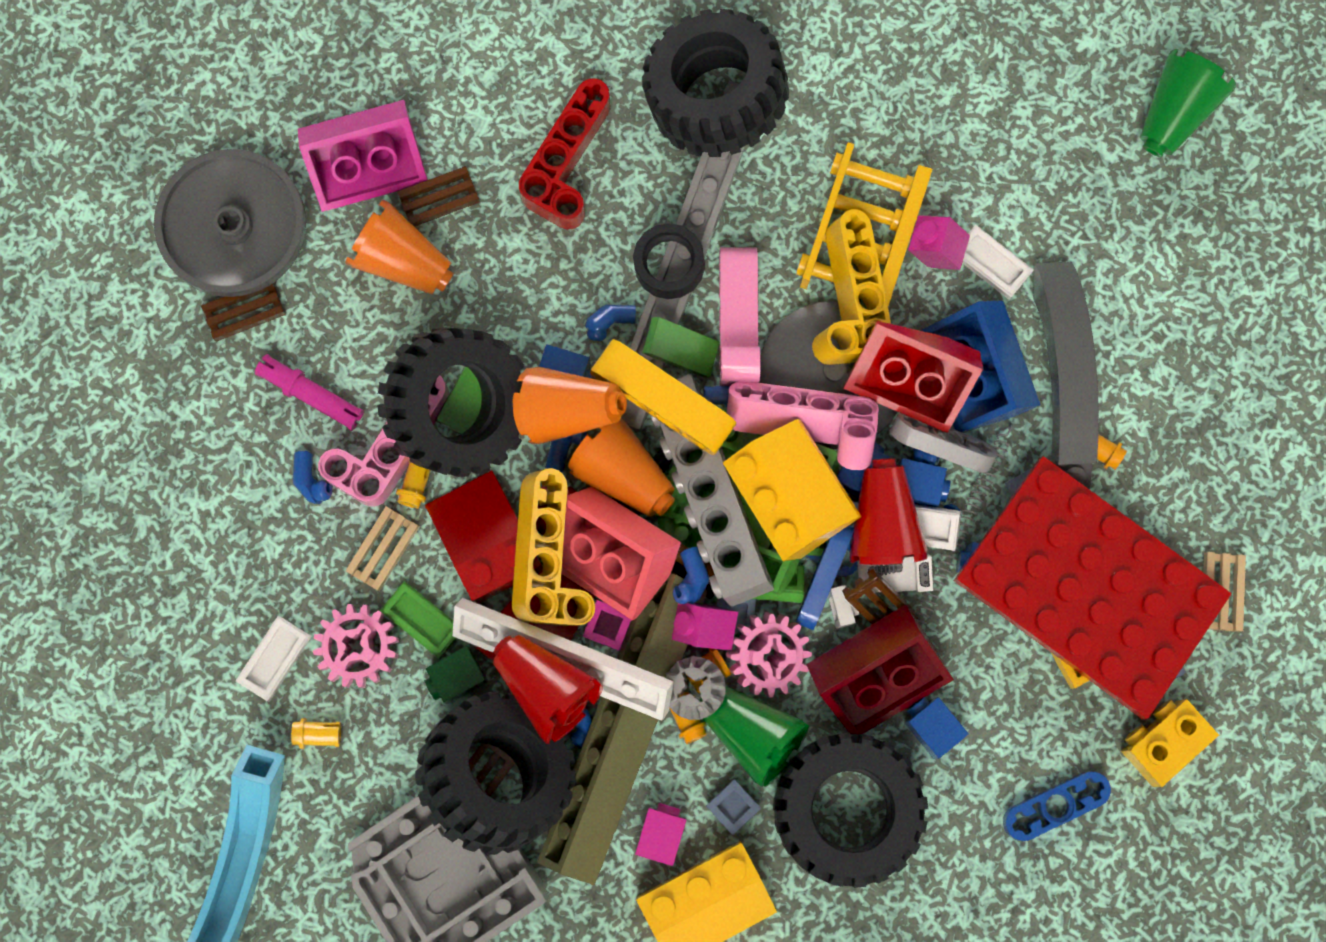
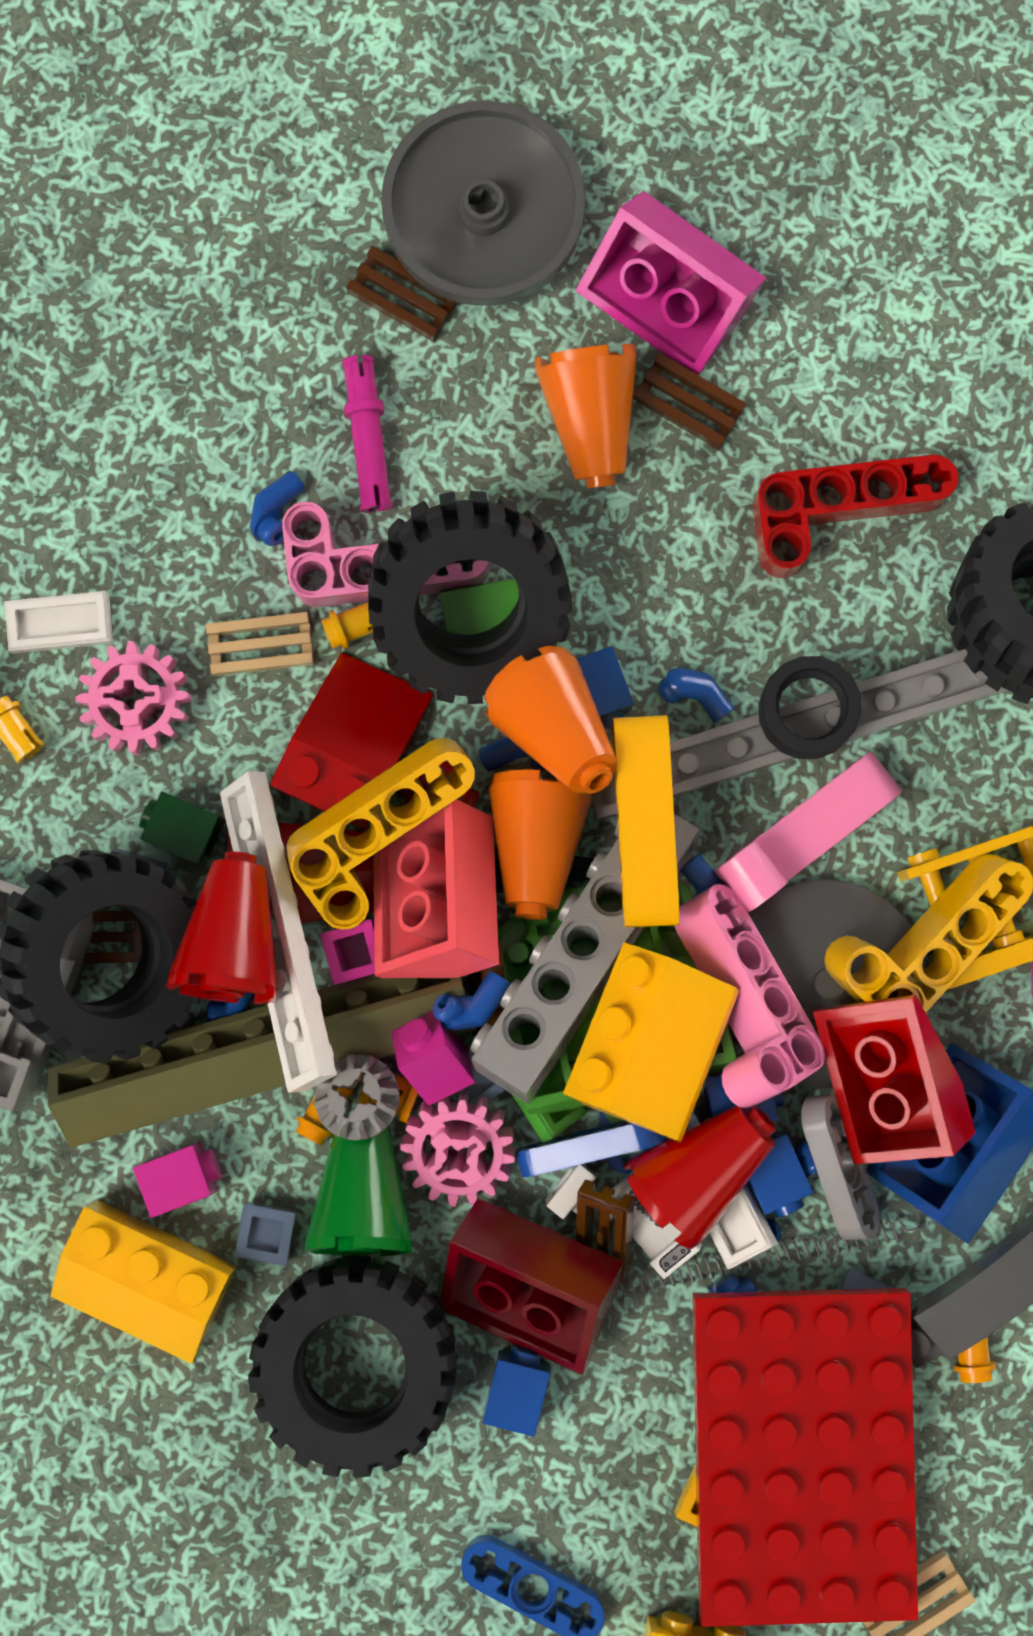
camera: 55 degrees right, 5 degrees up
bright green tile [380,581,457,659] -> none
bright green tile [642,317,719,377] -> none

